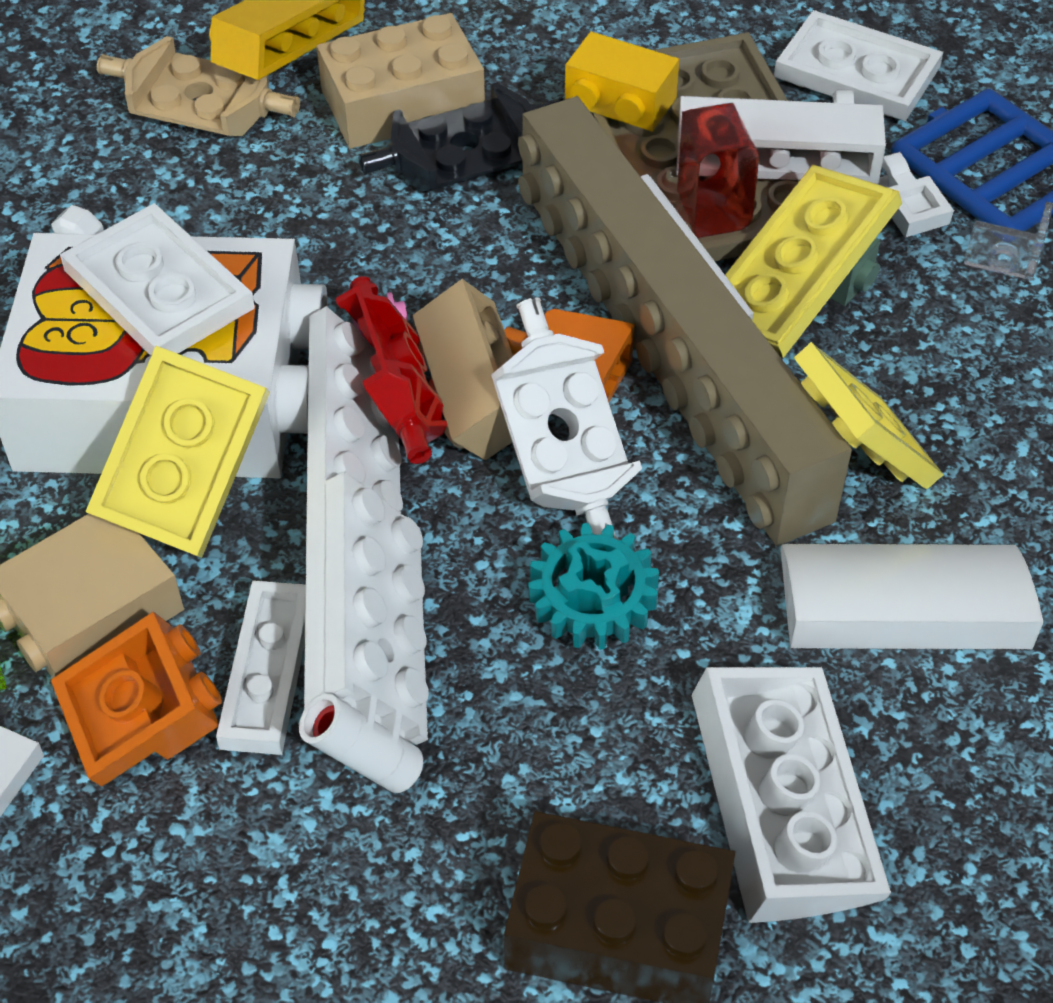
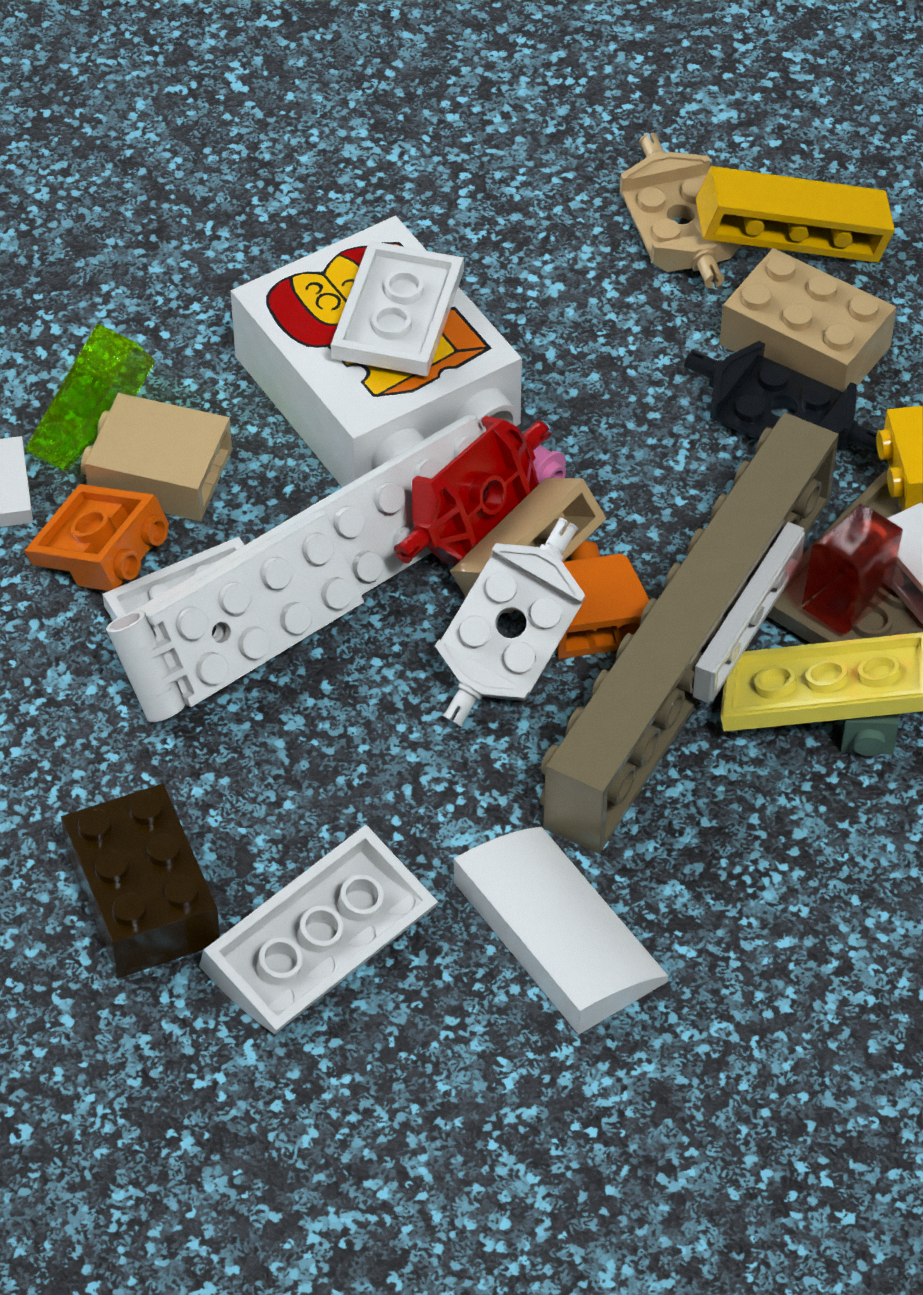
camera: 55 degrees right, 0 degrees up
white tile [51,205,104,234] -> none
light yellow plate [85,346,270,558] -> none
teal gear [528,523,659,650] -> none
light yellow plate [794,342,944,490] -> none

